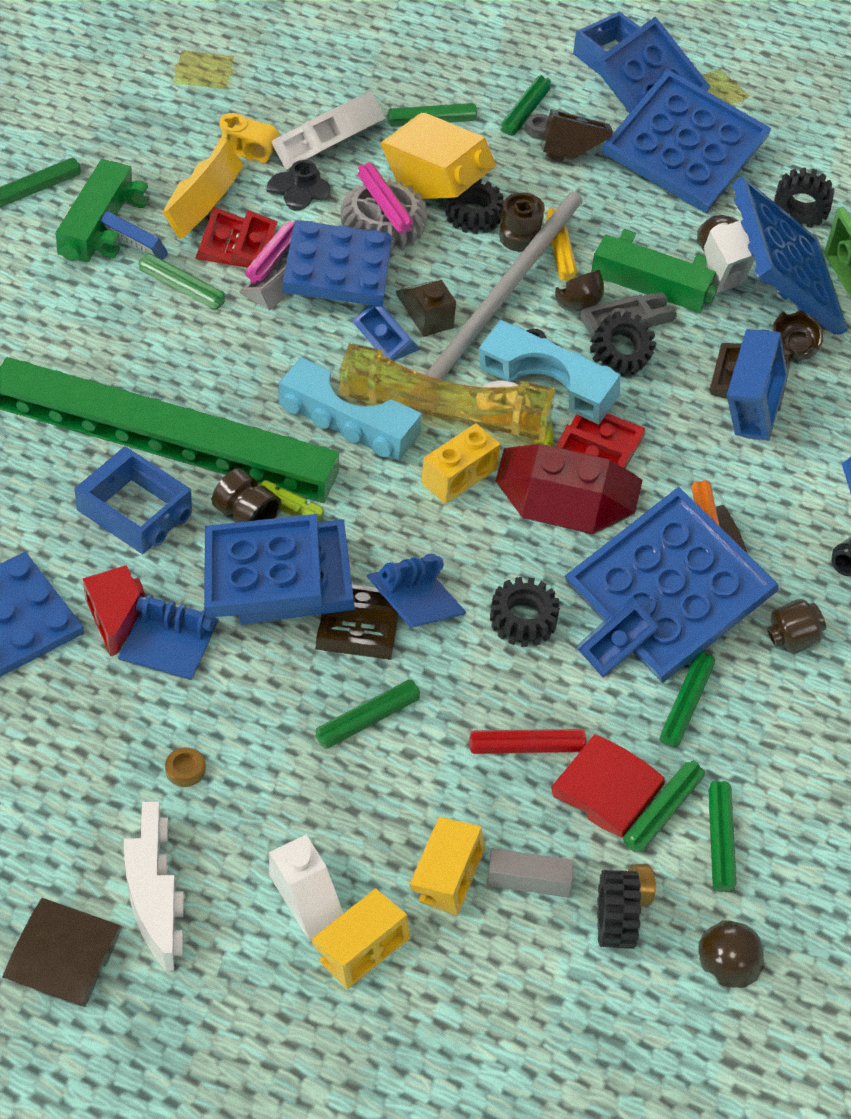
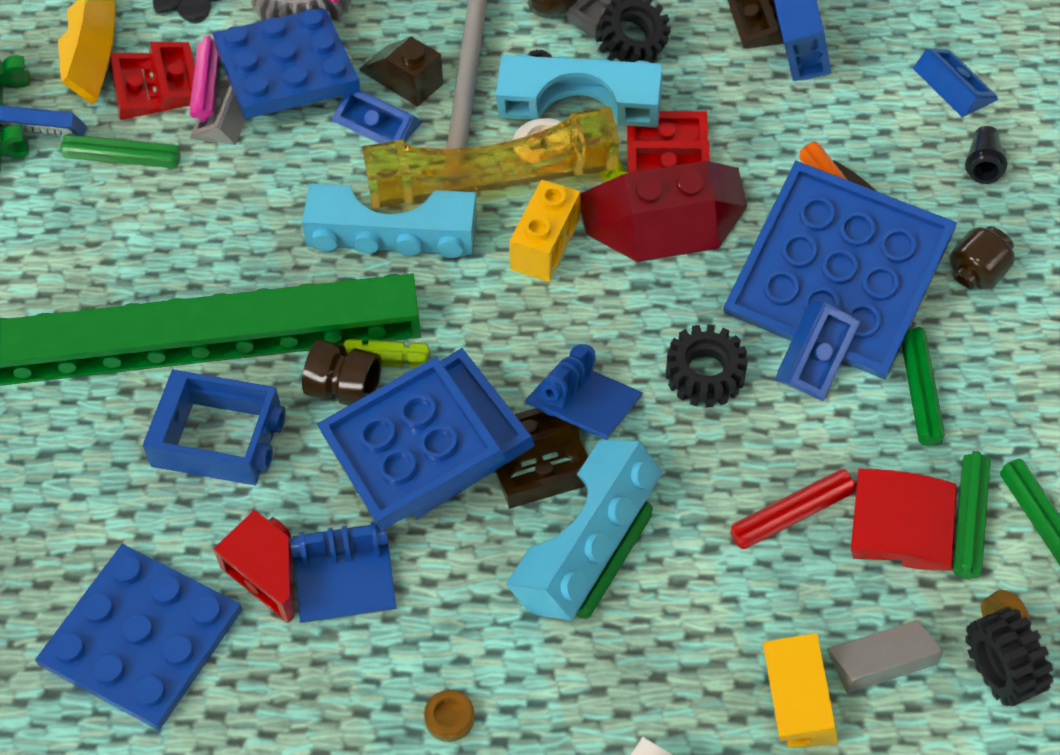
camera: 20 degrees left, 5 degrees up
none -> medium azure arch [505,440,663,621]

